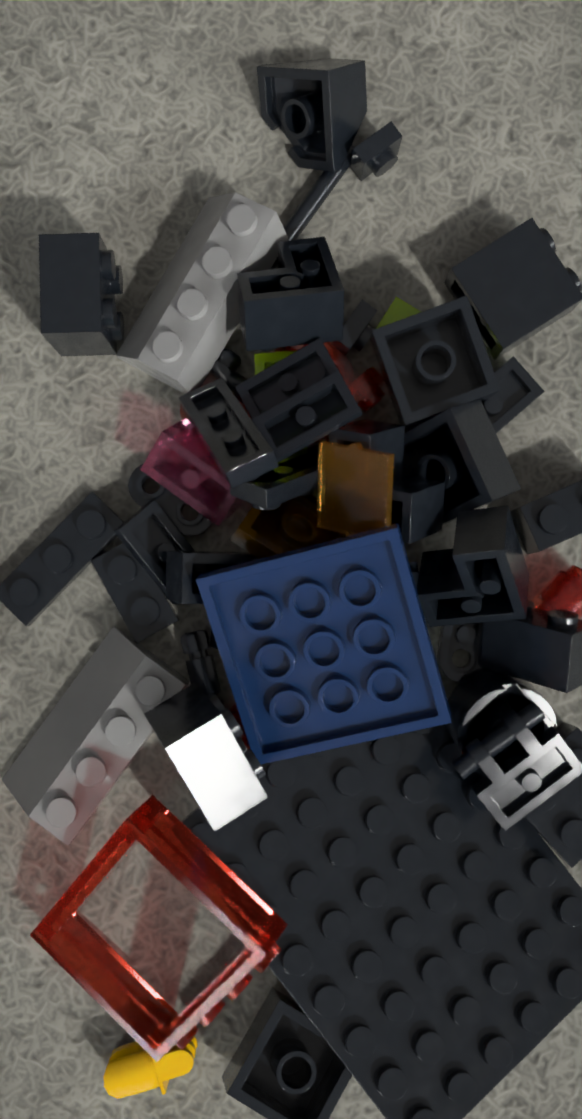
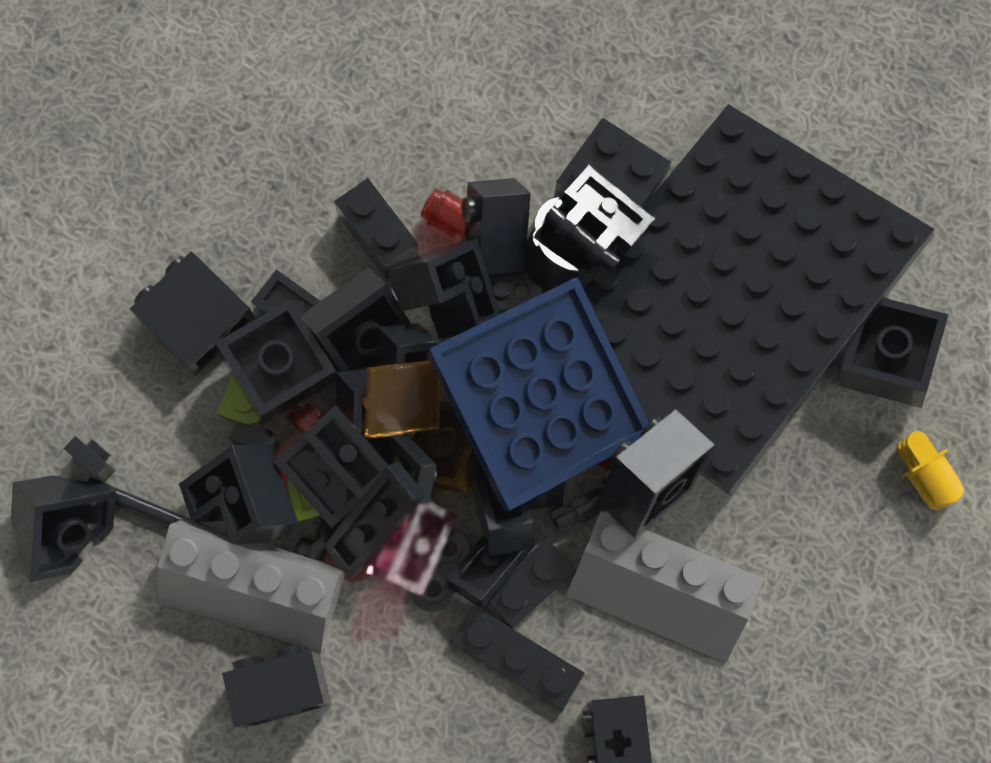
camera: 100 degrees left, 10 degrees down
clear red window [30,795,288,1062] -> none

